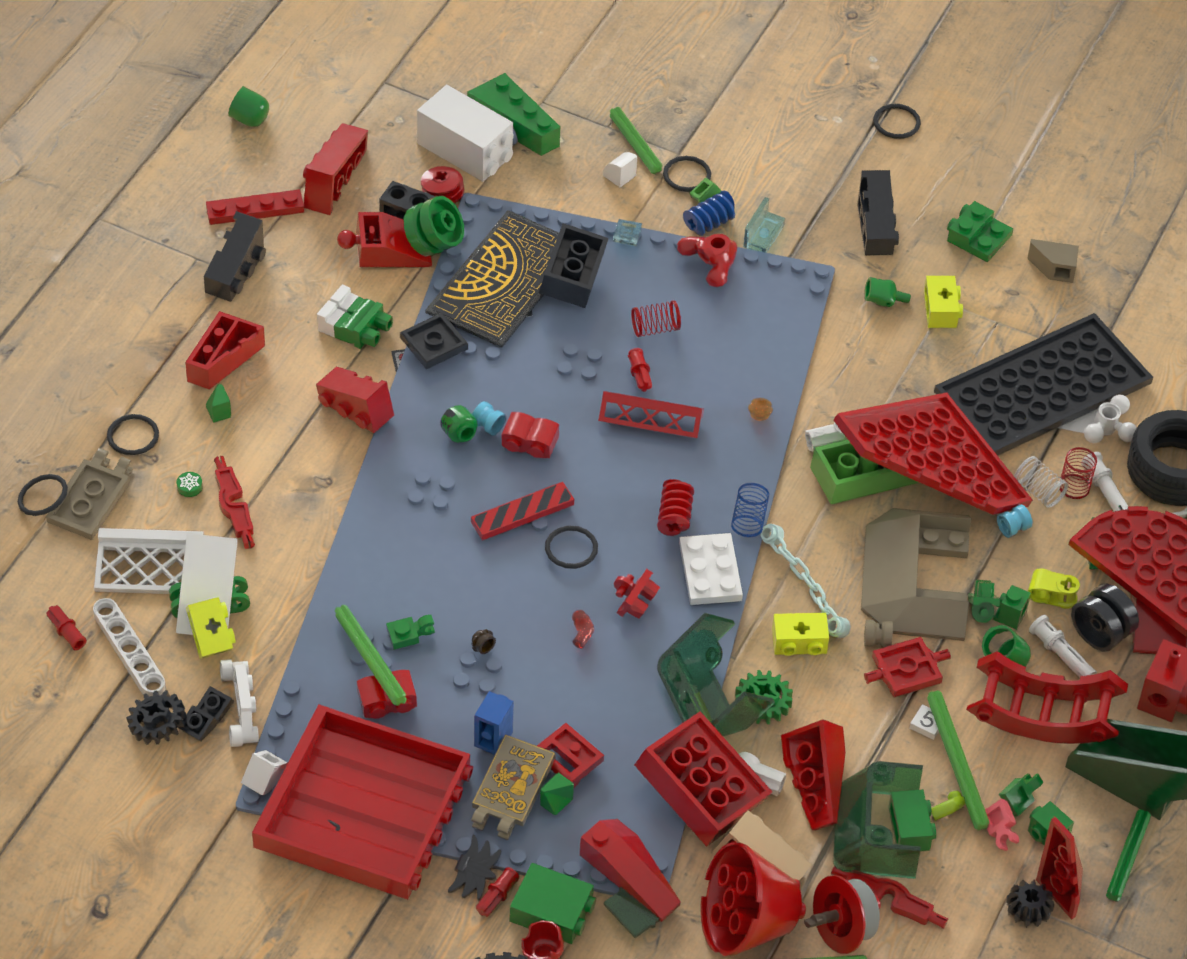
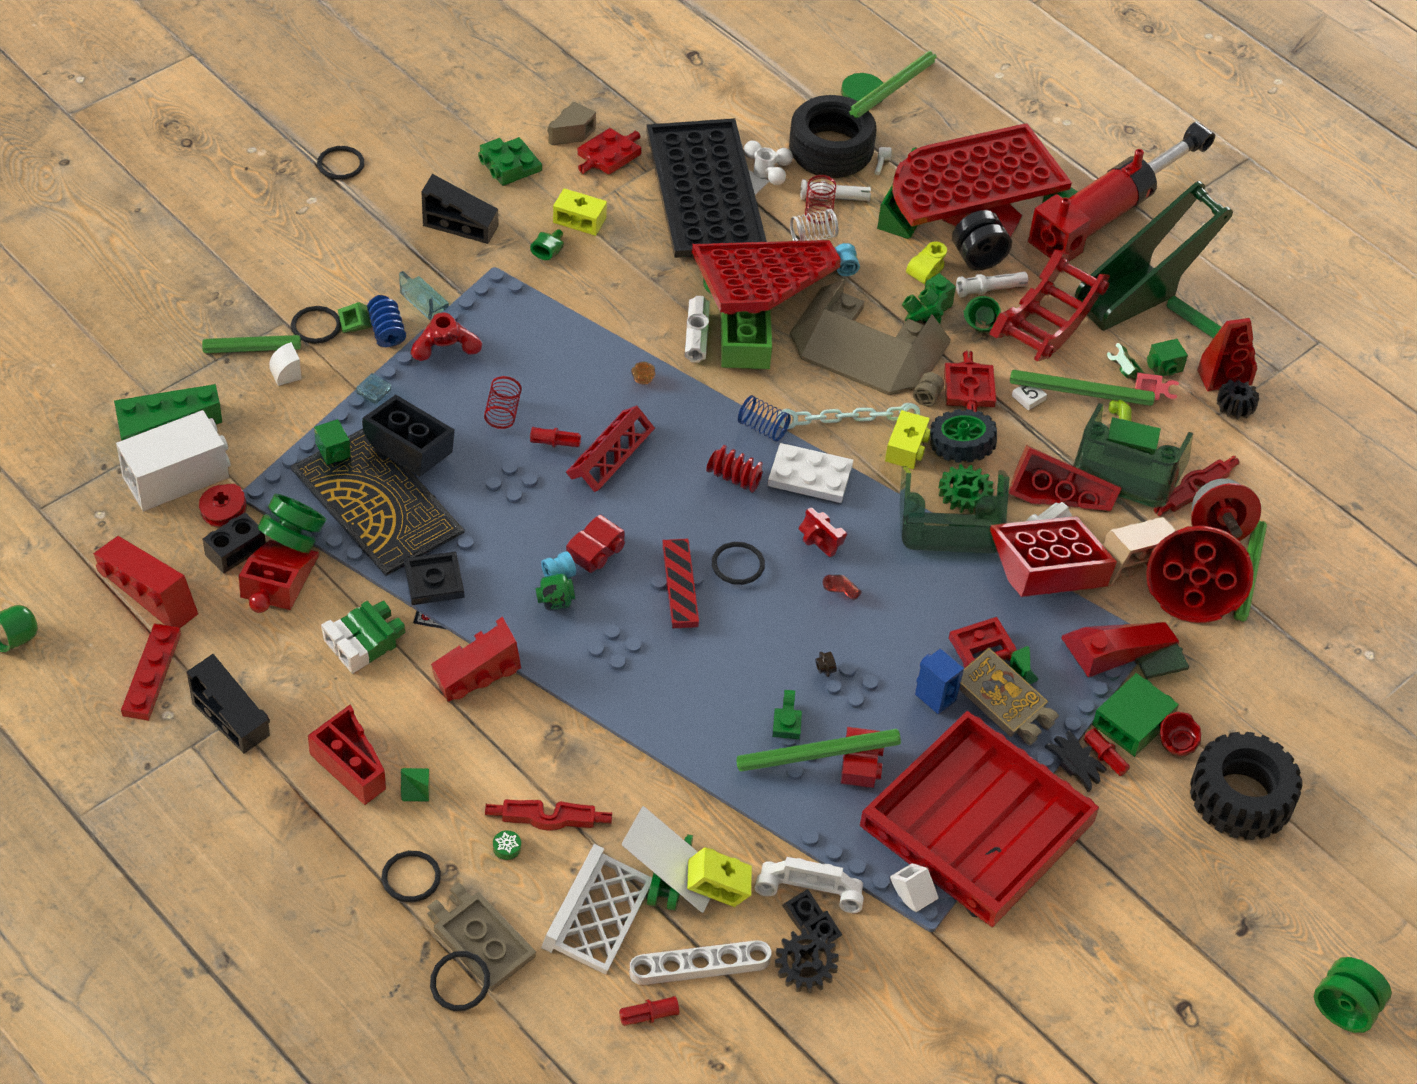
camera: 70 degrees left, 0 degrees up
none -> green brick [314,419,351,465]
none -> red plate [577,128,642,175]
none -> black wheel [930,409,997,463]

